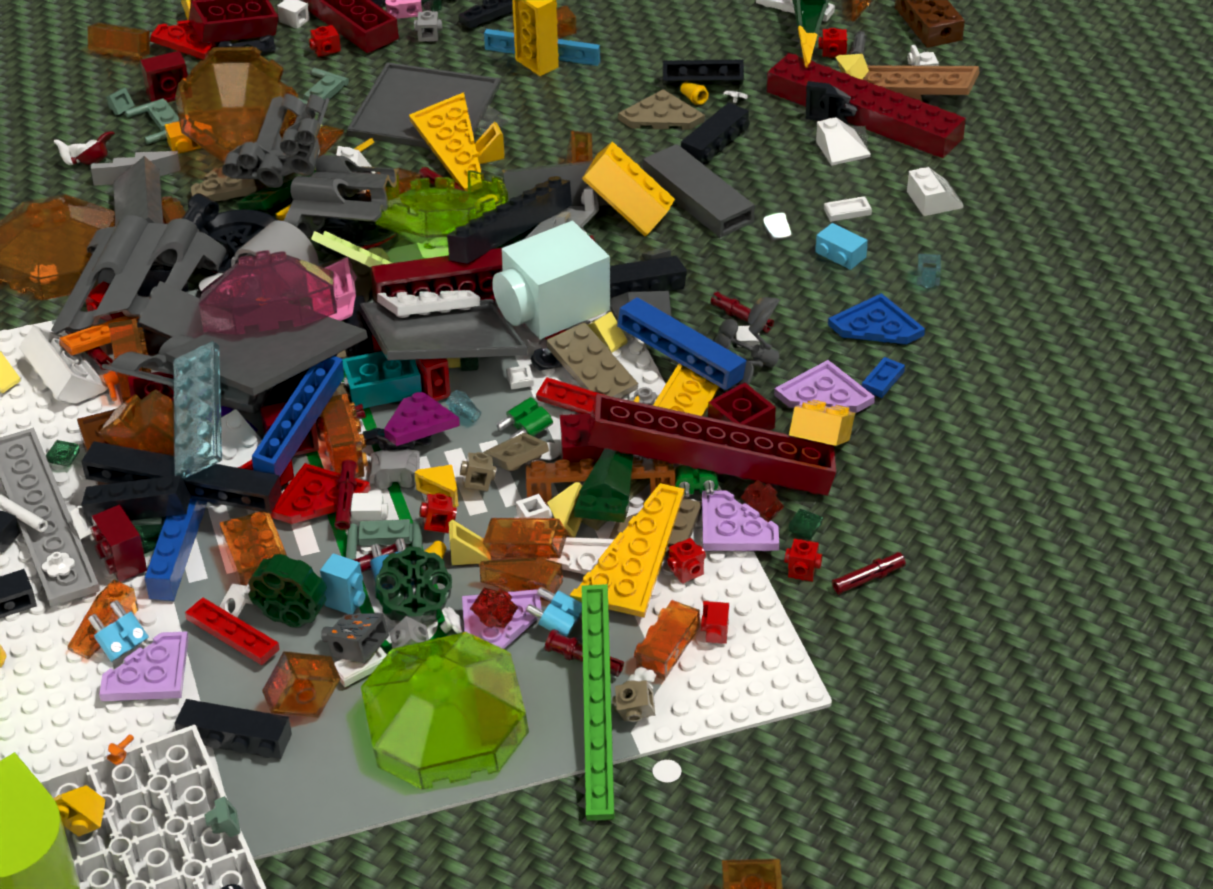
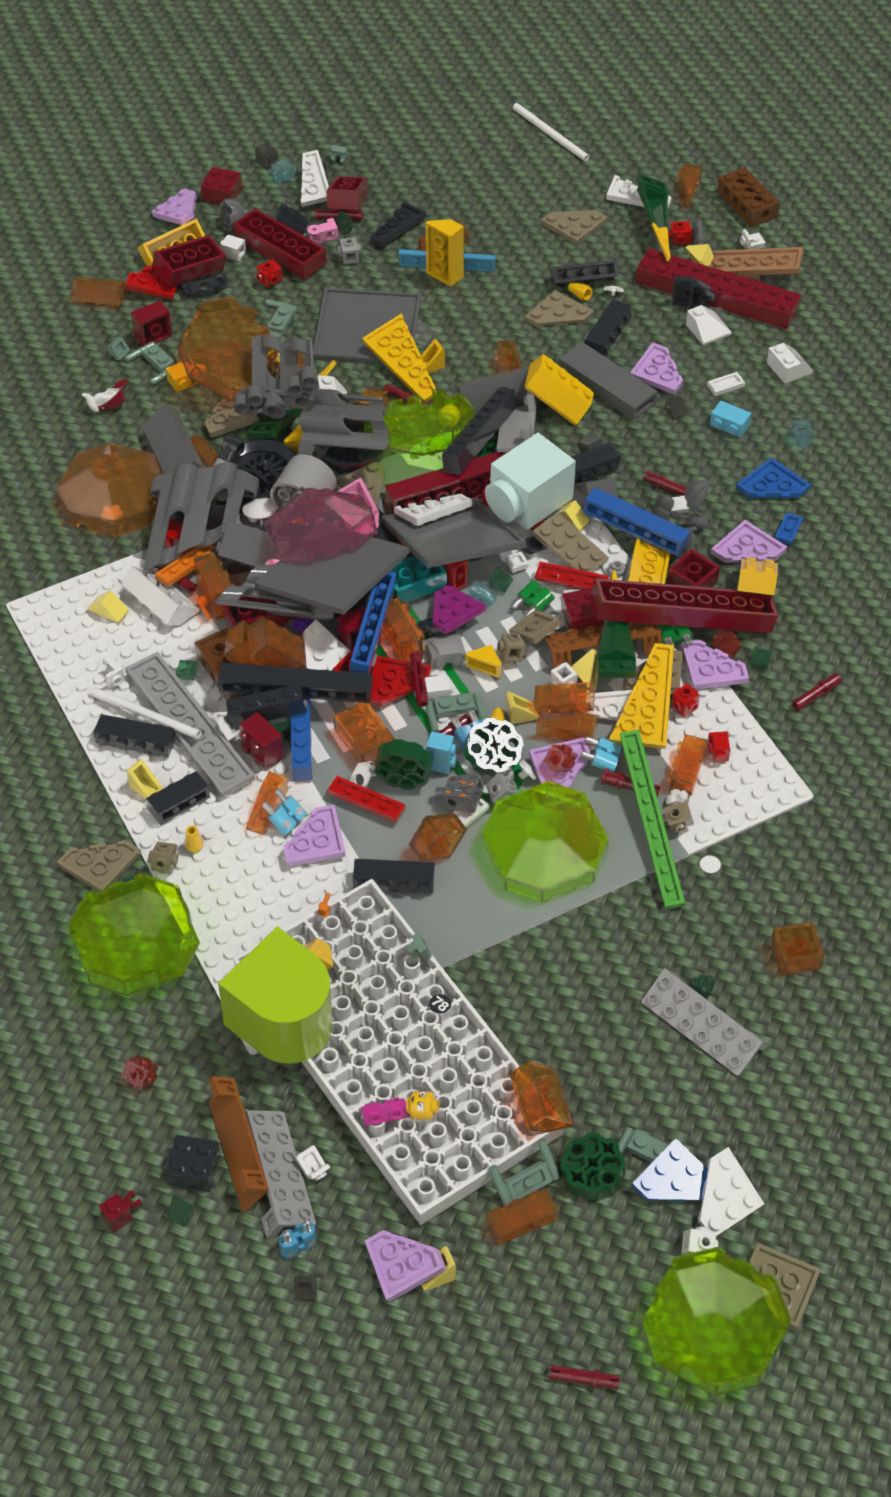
camera: 10 degrees left, 10 degrees up
white plant [42,552,75,578] -> none
light grey slope [91,151,180,186] -> none
clear light blue plate [174,341,222,479] -> none
yellowish green plate [311,231,392,267] -> none
red brick [419,493,457,533] -> none
red brick [784,539,823,582] -> none
none -> clear green slope [489,567,513,593]
none -> dark tan plate [541,210,608,245]
none -> lavender plate [630,343,683,395]

